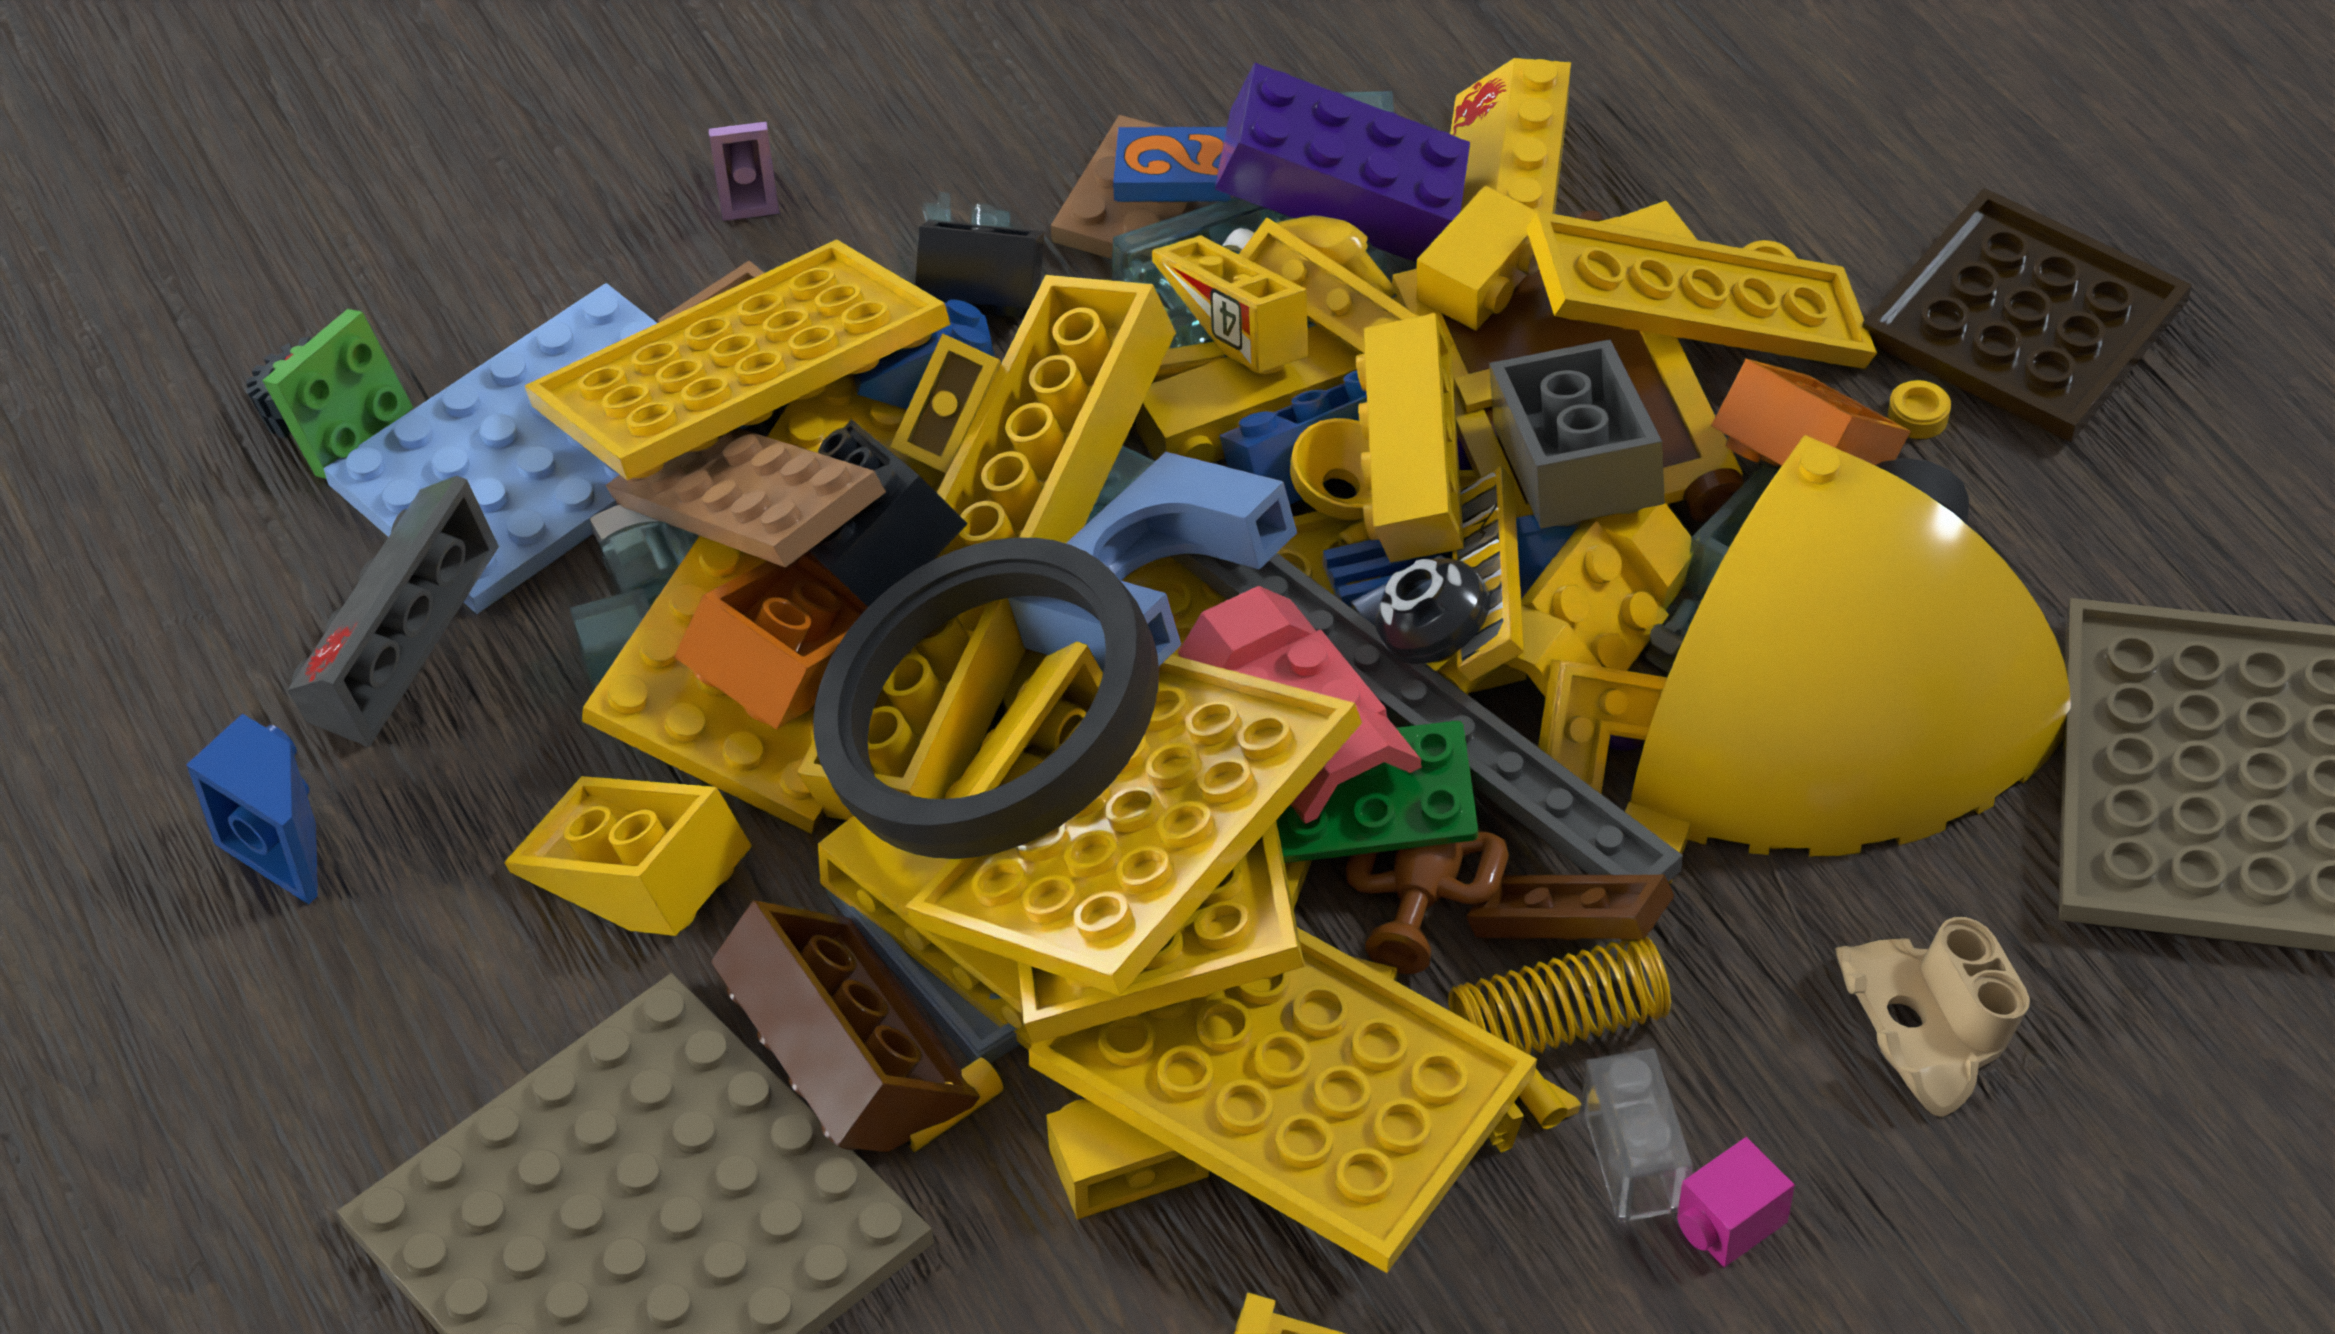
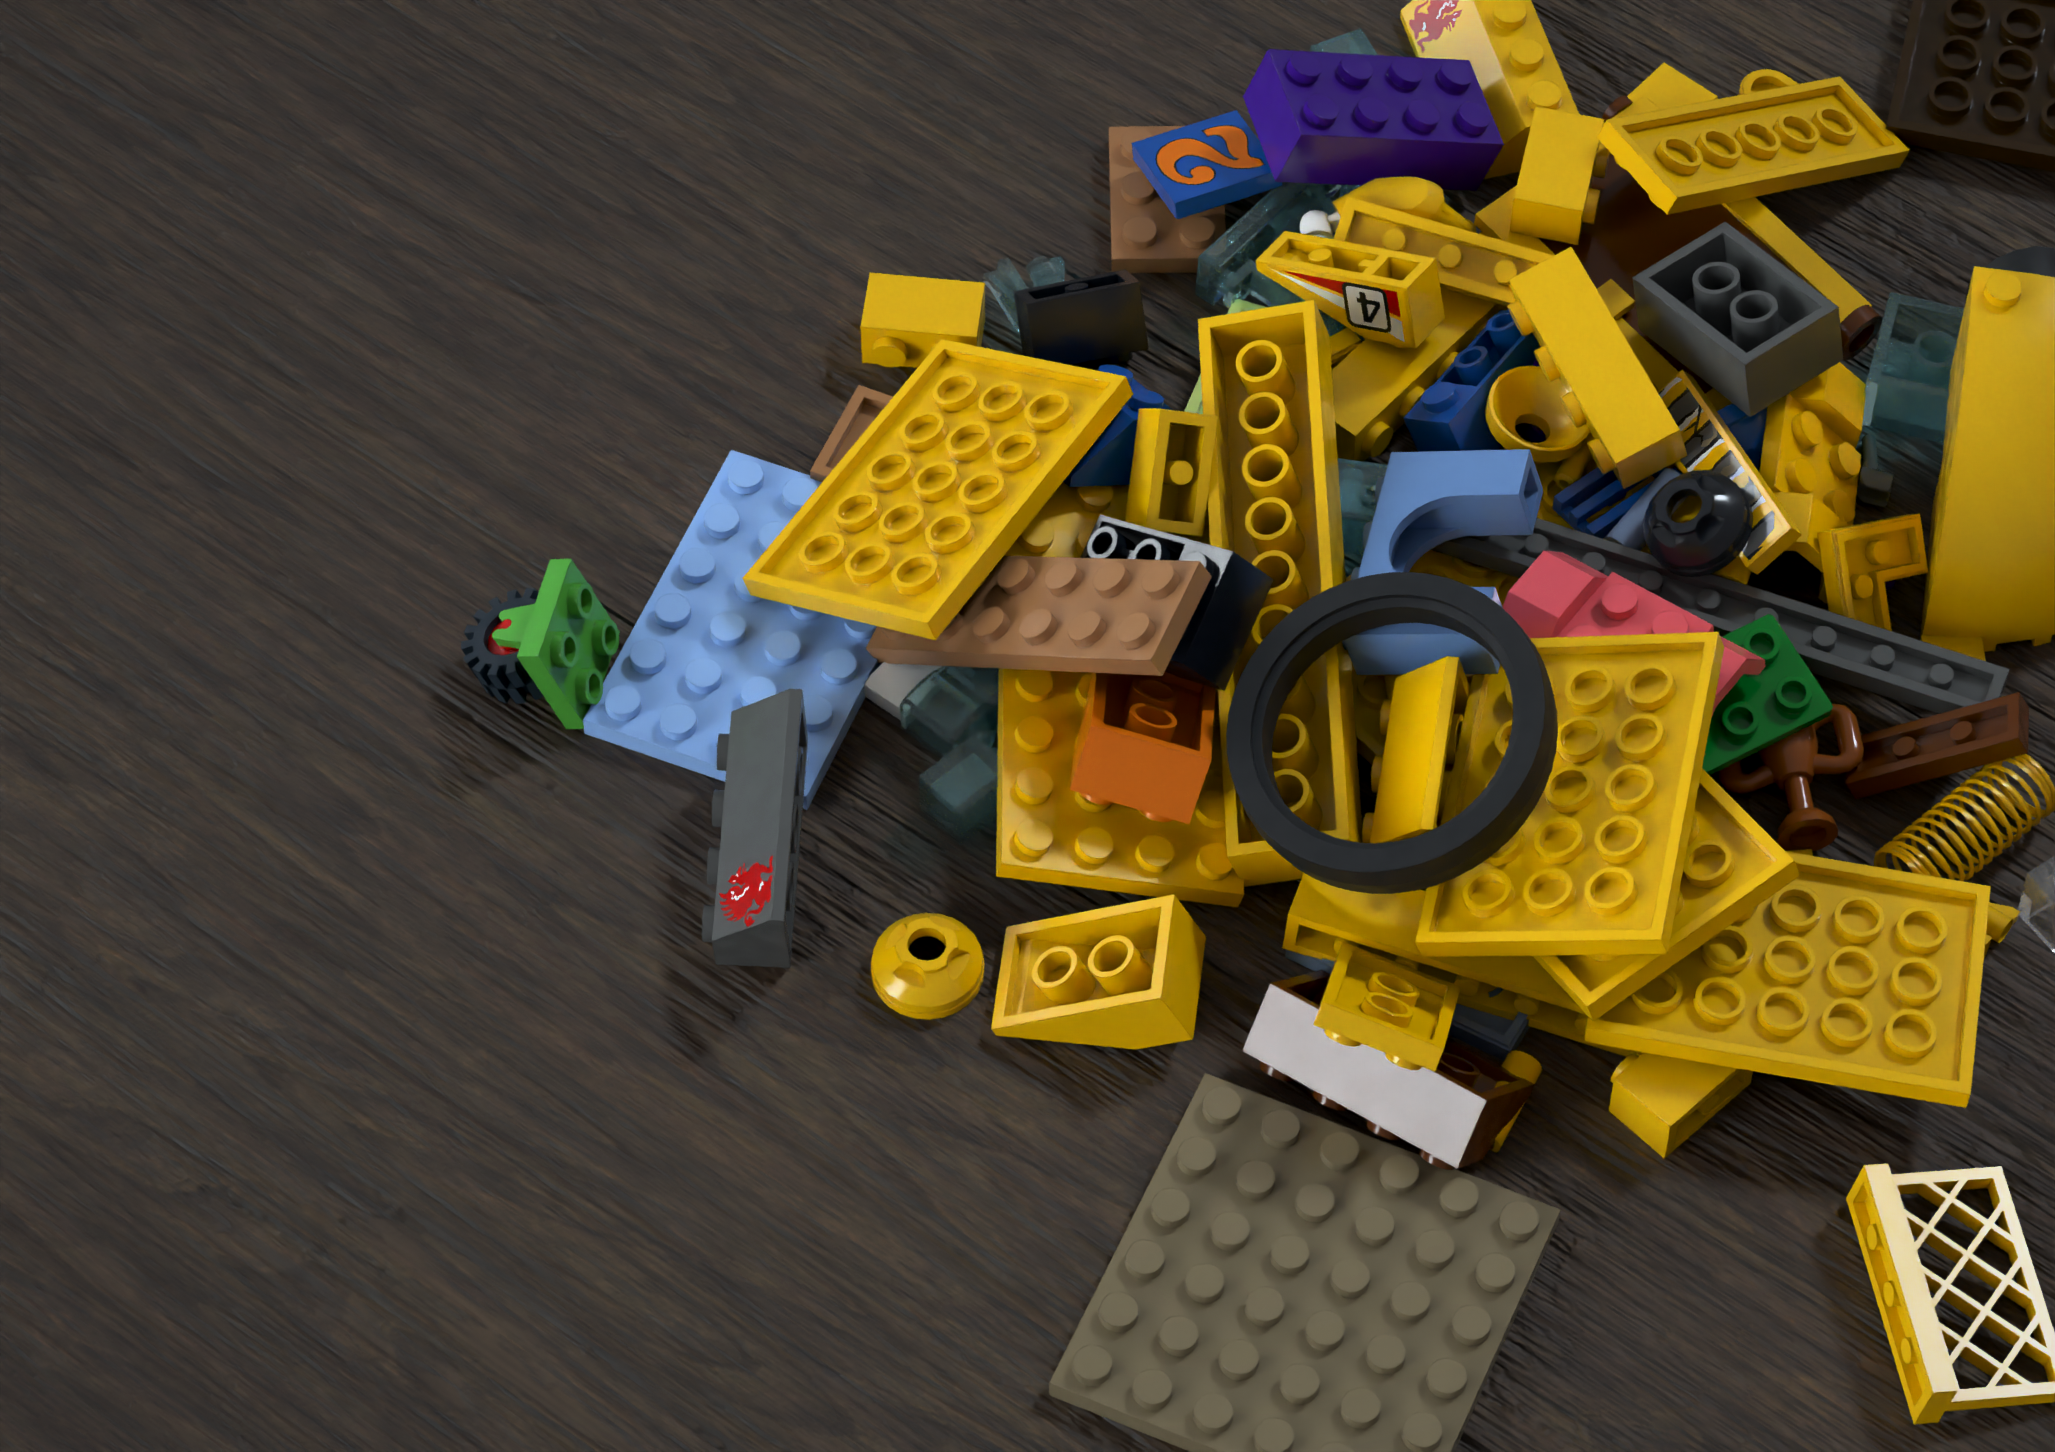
camera: 25 degrees left, 5 degrees up
blue slope [186,713,318,905] -> none
lavender slope [709,122,779,221] -> none
orange brick [1711,359,1911,467] -> none
yellow tile [1888,380,1951,439] -> none
none -> yellow brick [860,272,985,368]
none -> yellow piece [871,913,985,1020]
none -> yellow plate [1313,942,1461,1072]

